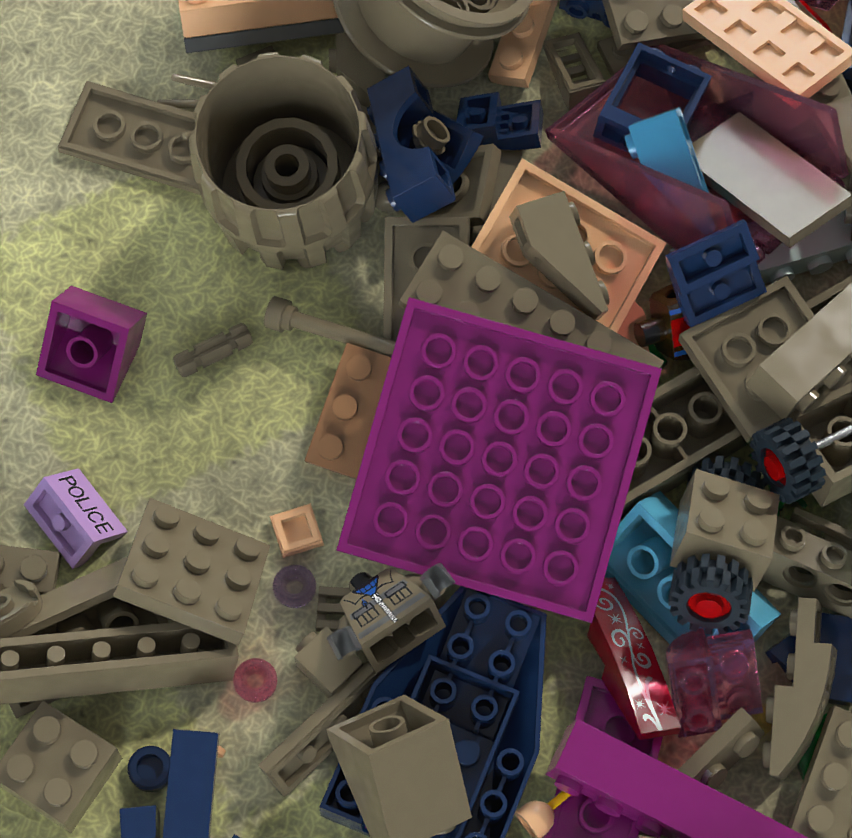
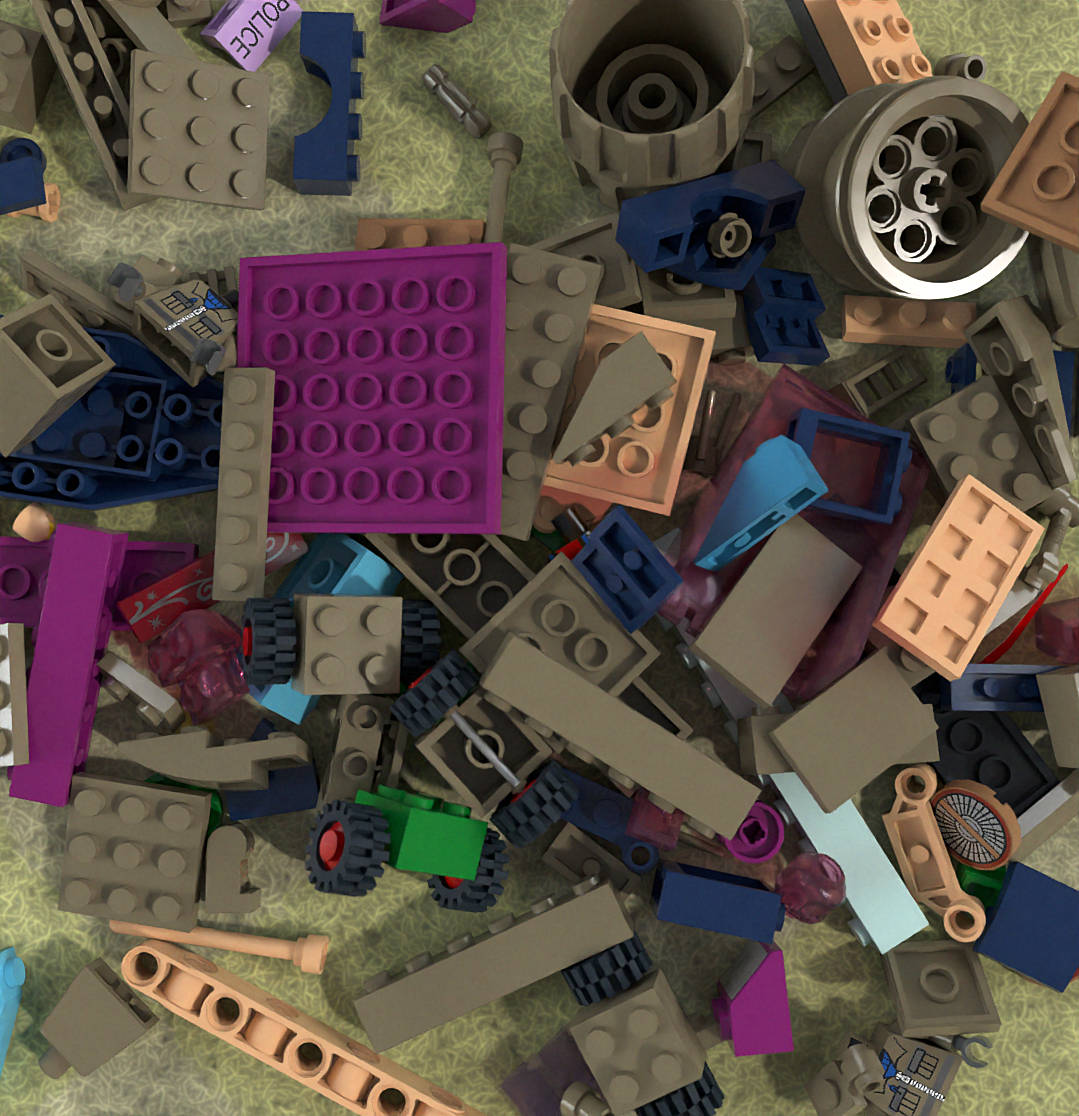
camera: 80 degrees right, 15 degrees up
clear pink plate [233,658,278,703] -> none
light nougat tile [270,503,324,558] -> none
clear purple plate [273,565,316,608] -> none
none -> dark tan plate [212,367,275,602]
none -> dark blue arch [293,11,366,196]

